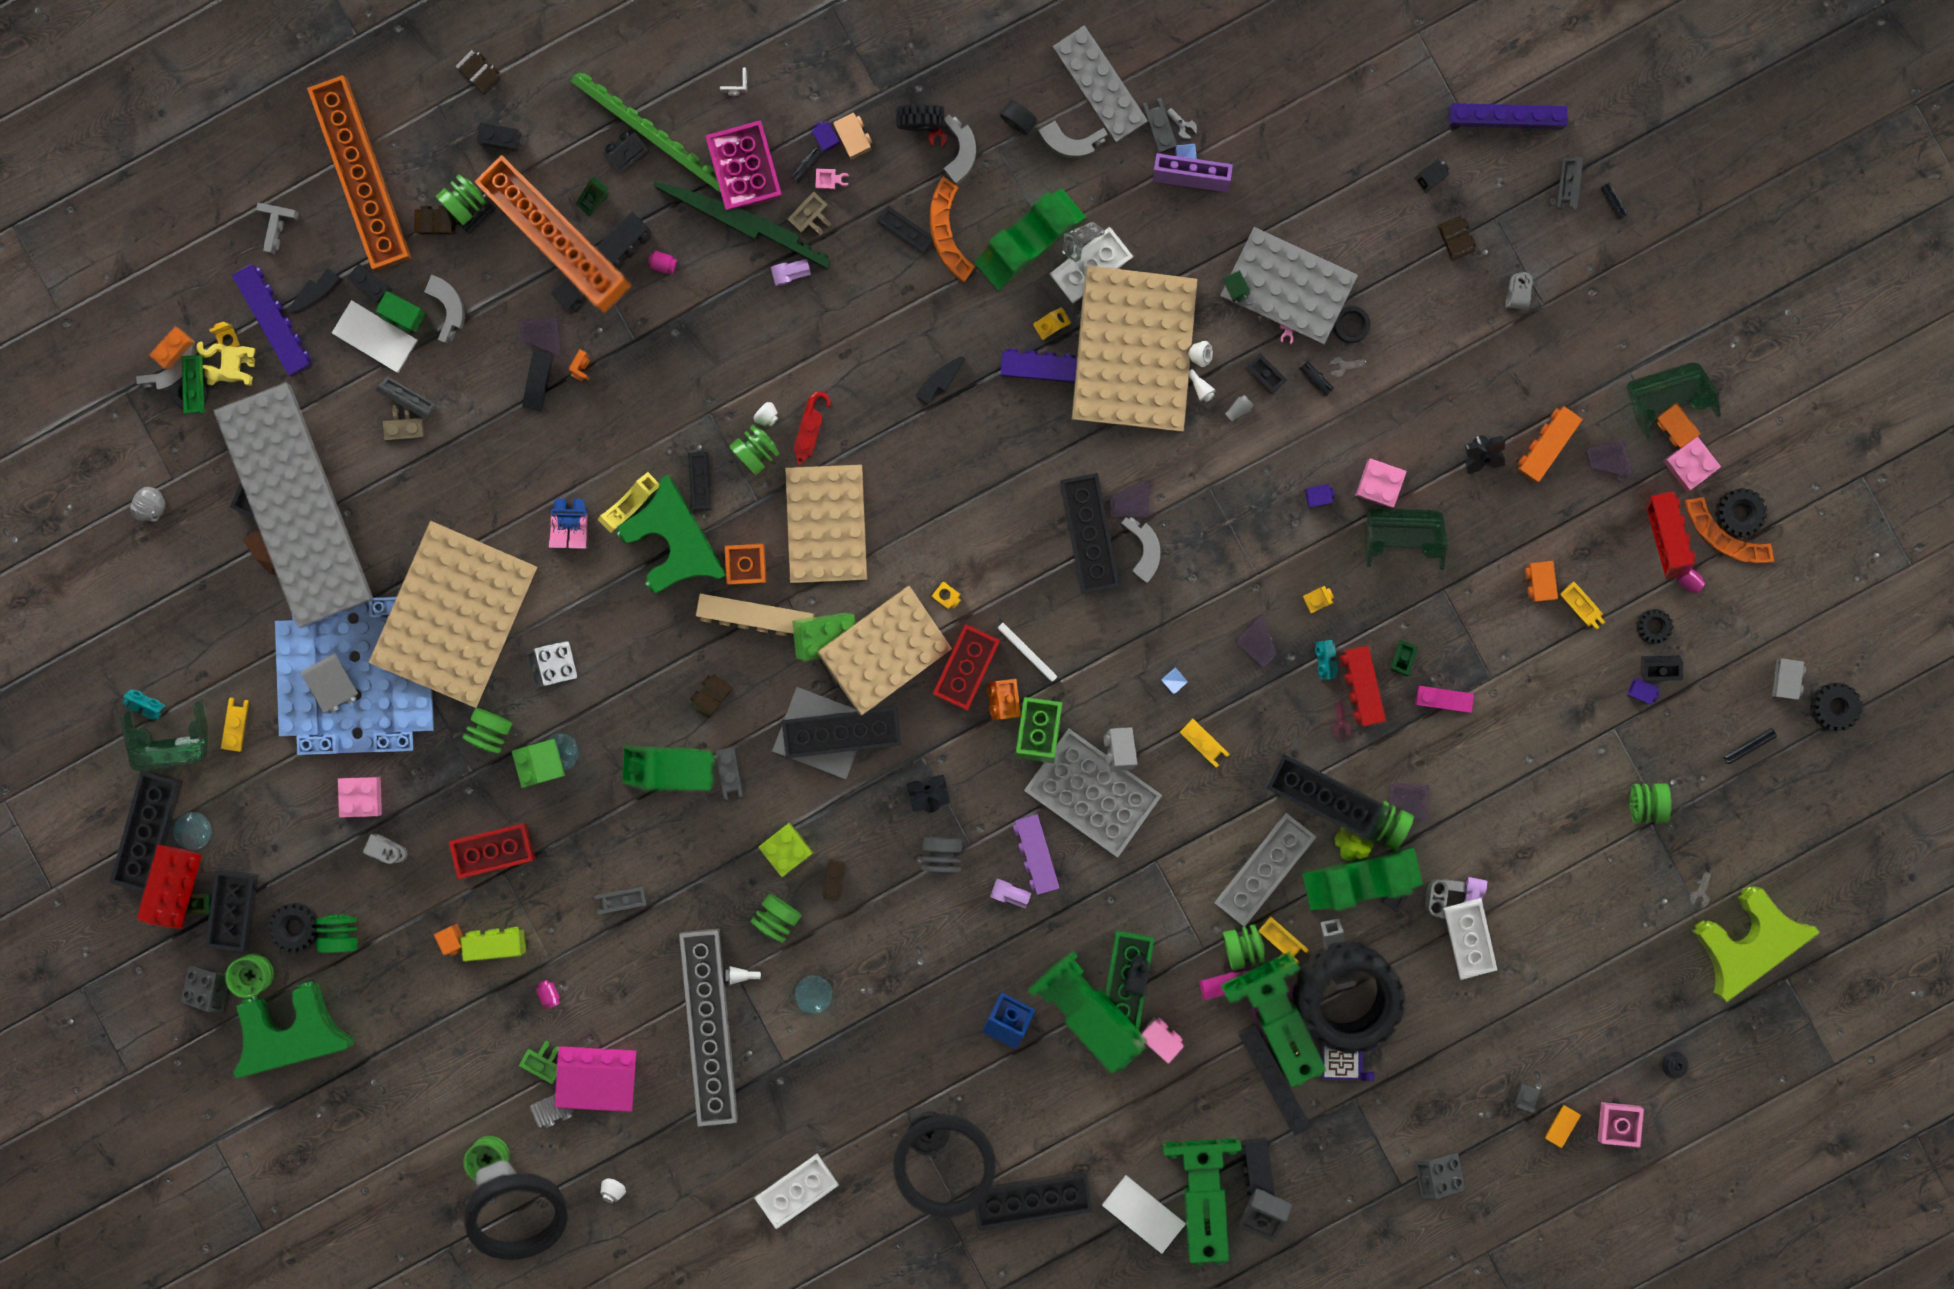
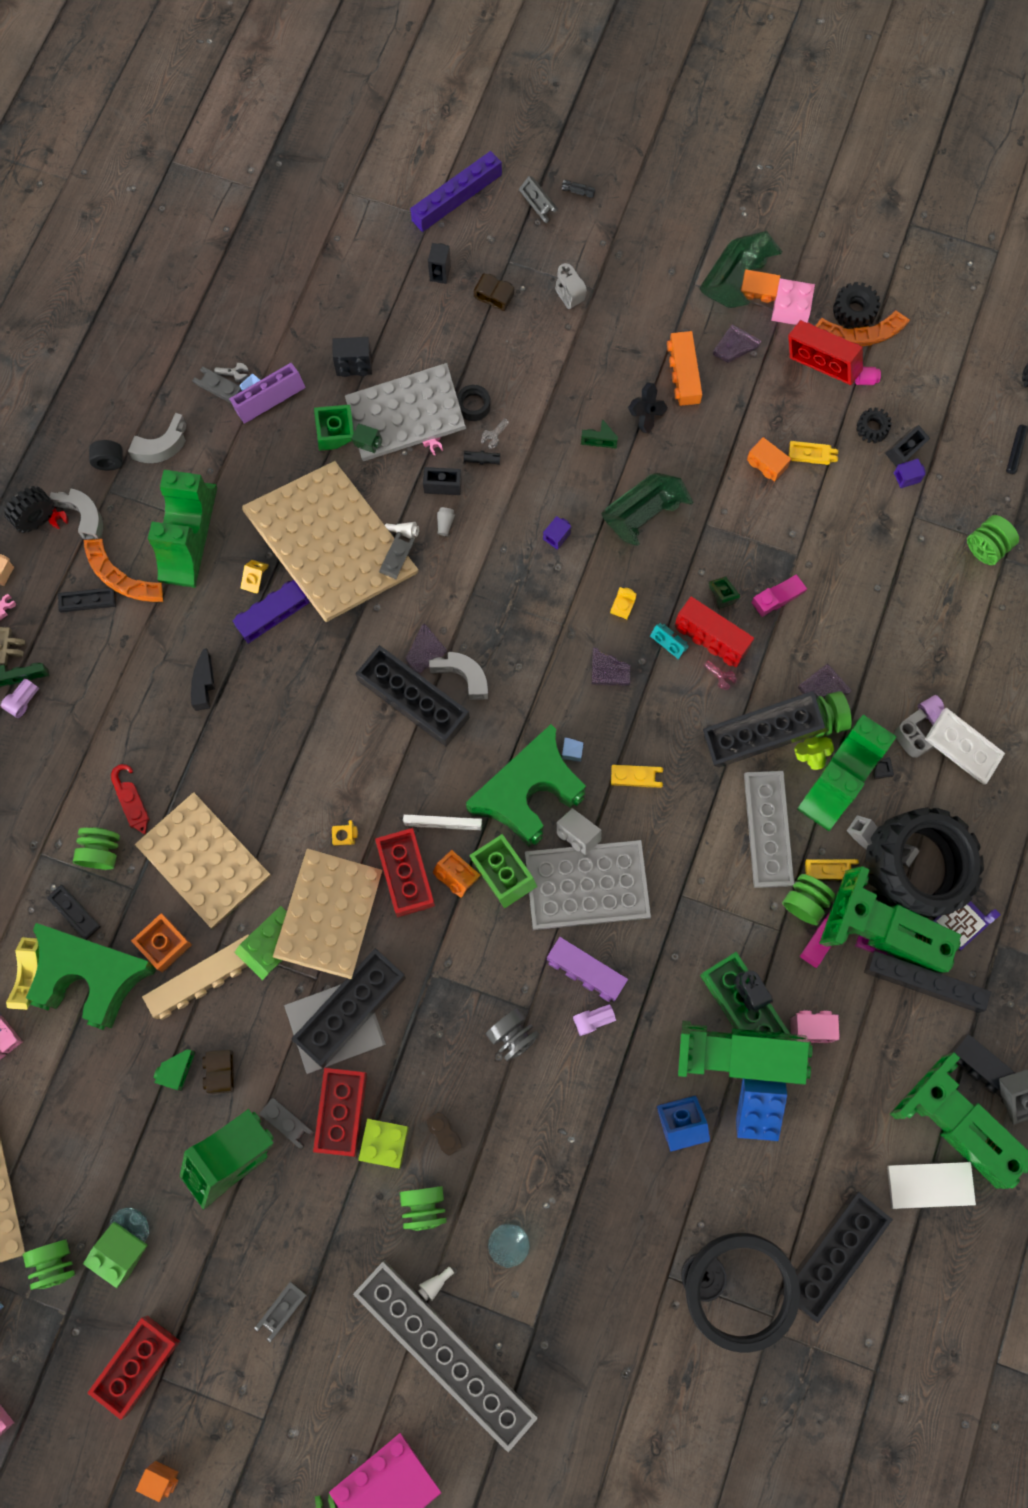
camera: 45 degrees left, 15 degrees down
light grey piece [363,834,408,864] -> none
lime brick [461,927,526,961] -> none
bracket [525,641,577,689] -> none
dark pink brick [535,980,560,1010] -> none
white cone [753,402,778,427] -> none
white tile [754,1153,839,1229] -> none
black plant [907,774,950,813] -> none
white tile [1049,227,1133,304] -> none
light grey plate [1052,25,1148,143] -> none
clear bracket [1062,222,1105,262] -> none
white cone [1188,341,1213,367] -> none
bright pink brick [1355,458,1407,508] -> none
light grey brick [1772,658,1806,700] -> none
none -> green slope [154,1049,195,1091]
none -> red brick [313,1068,367,1157]
none -> green slope [314,405,354,451]
none -> black brick [332,337,372,377]
none -> dark grey hinge [379,532,415,579]
none -> green piece [466,724,586,847]
none -> dark green slope [581,419,618,449]
none -> blue brick [736,1078,787,1141]

